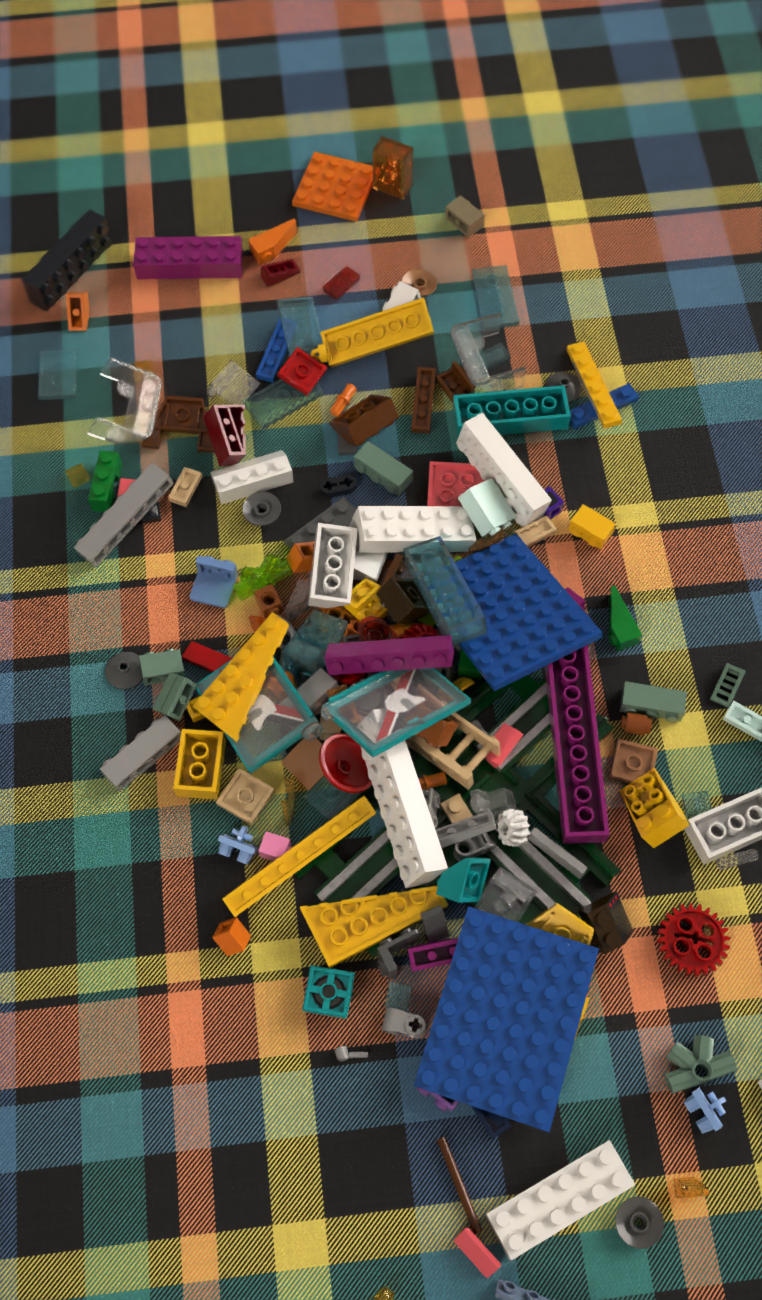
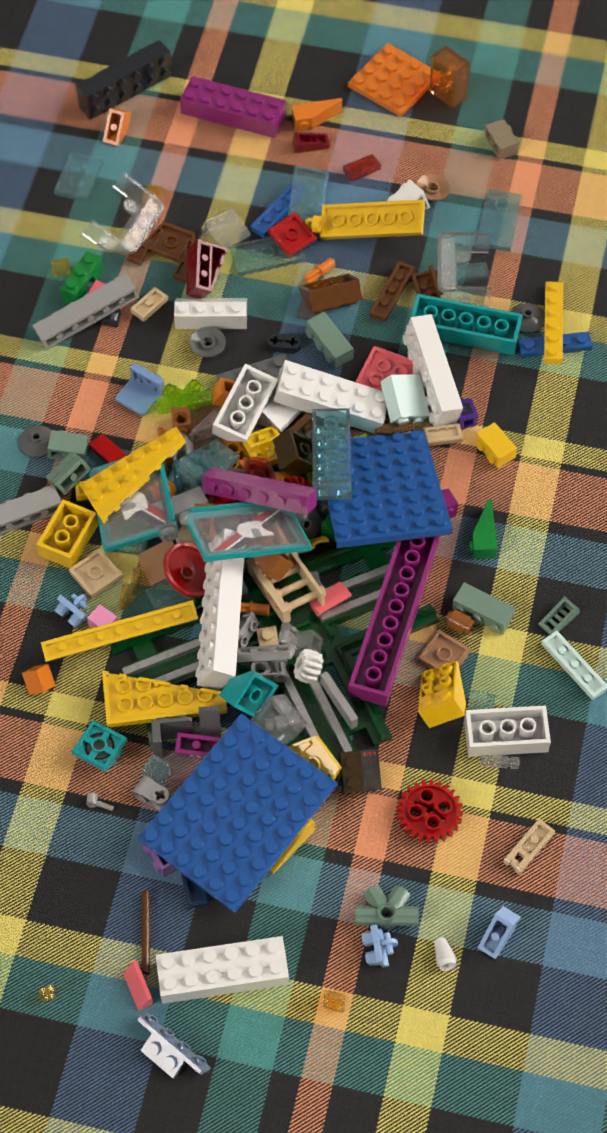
camera: 20 degrees right, 5 degrees down
dark grey dish [615,1196,664,1249] -> none

